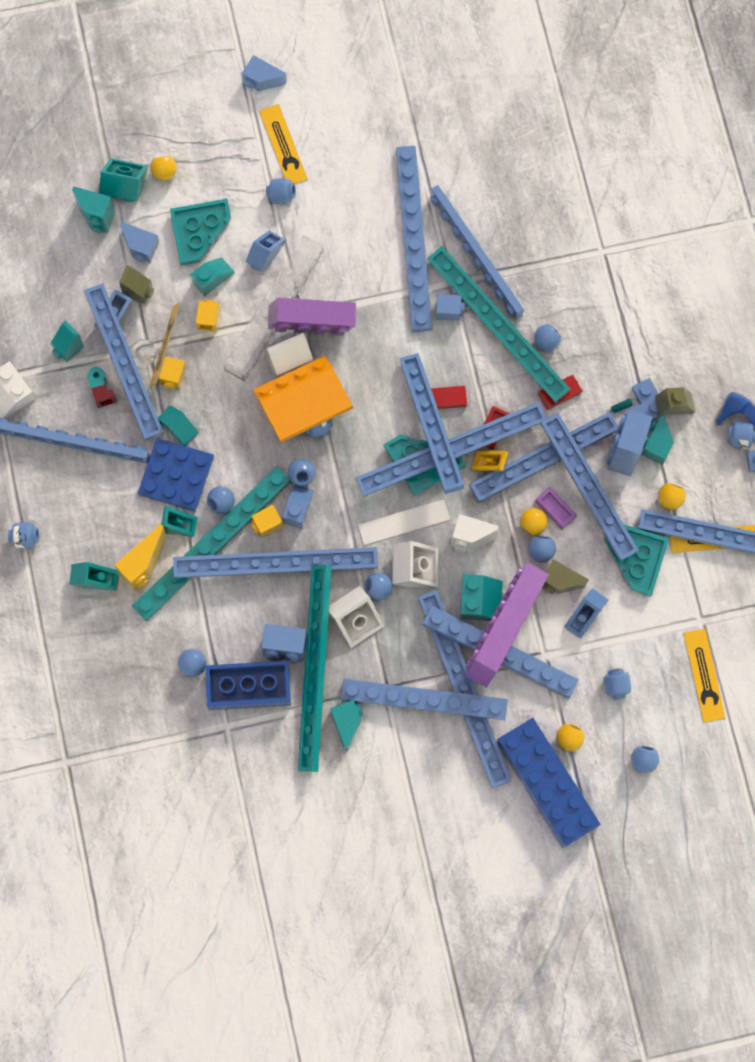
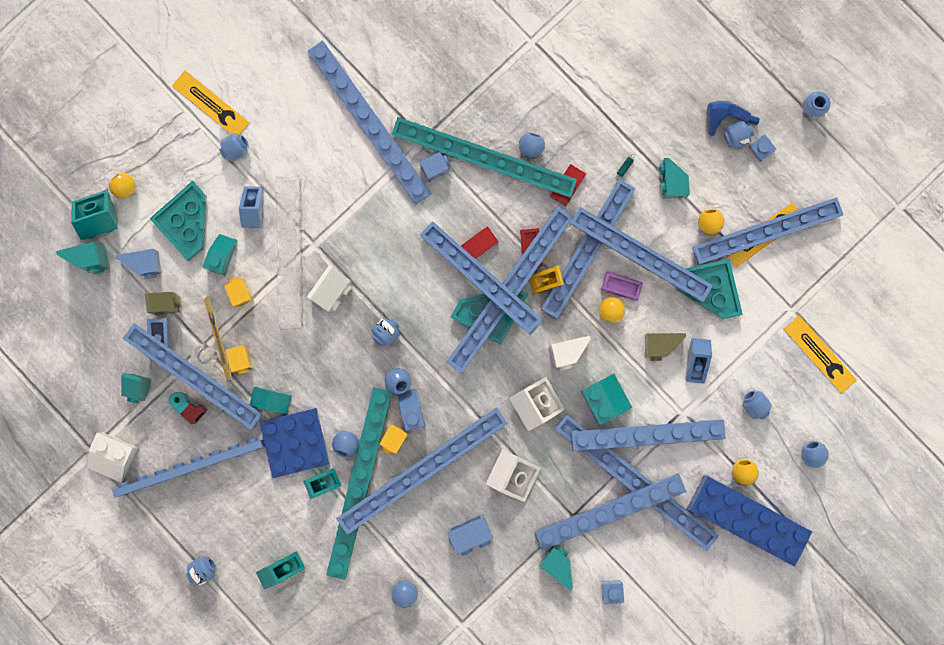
camera: 25 degrees left, 10 degrees up
yellow slope [115,524,167,591] -> none
blue brick [205,661,291,711] -> none
medium blue slope [241,55,287,91] -> none
light orange slope [253,356,353,443] -> none
medium lavender brick [268,297,356,336] -> none
teal plate [298,565,332,772] -> none
white sticker [358,499,451,545] -> none
medium blue piece [365,572,392,601] -> none
medium blue plate [430,185,524,320] -> none
medium lavender brick [465,562,549,688] -> none
medium blue piece [528,536,556,563] -> none
medium blue brick [606,410,653,477] -> none
medium blue plate [623,378,665,422] -> none
olive slope [655,387,695,415] -> none
none -> medium blue brick [601,580,624,604]

